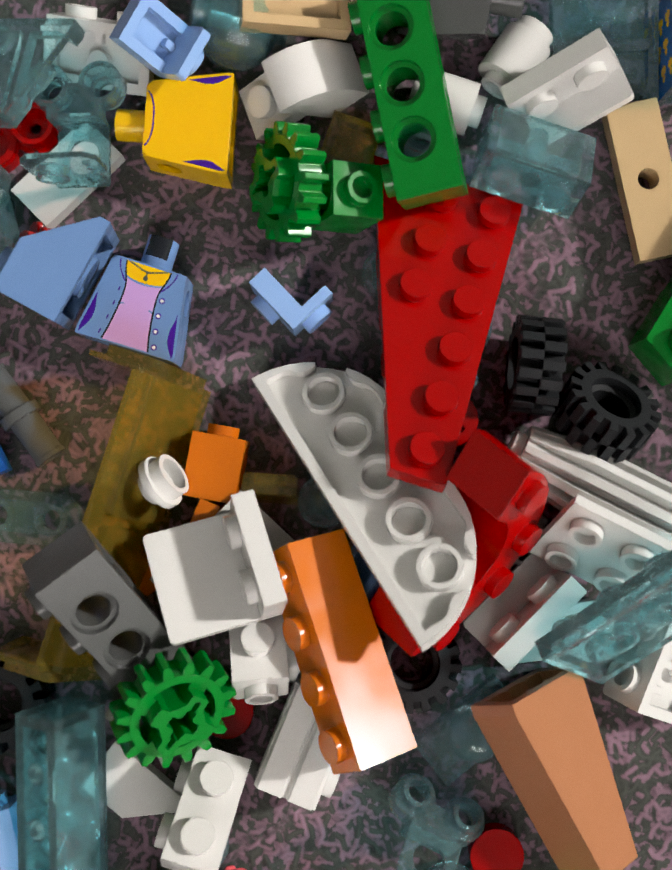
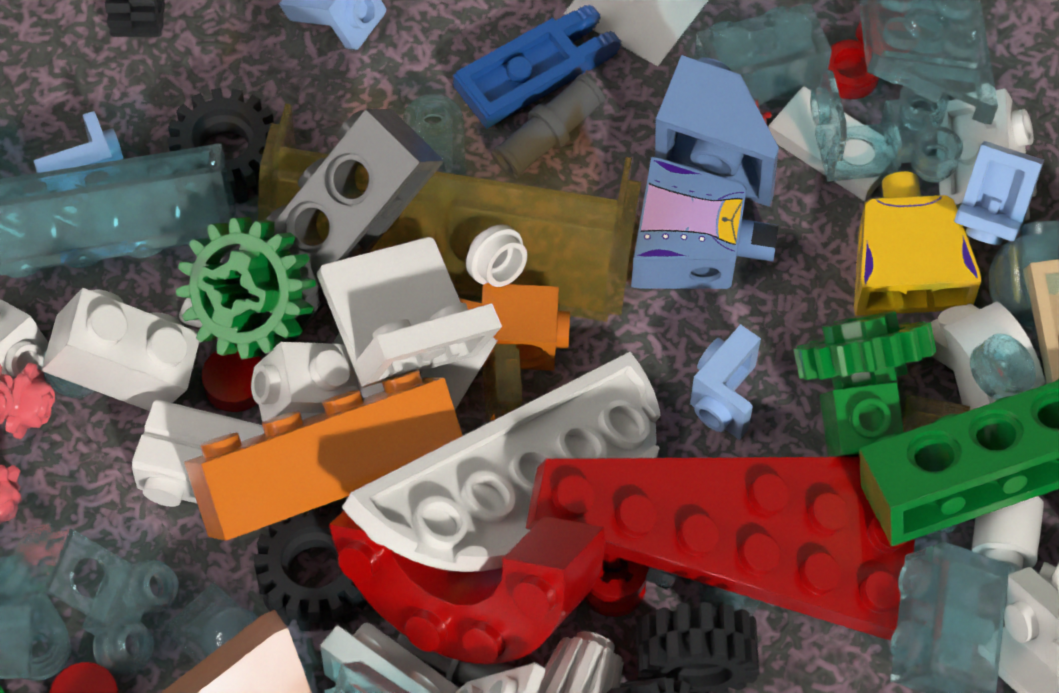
camera: 80 degrees right, 25 degrees down
red plate [10,103,62,154] -> none
white tile [81,741,182,818] -> none
none -> clear light blue tile [970,334,1036,400]

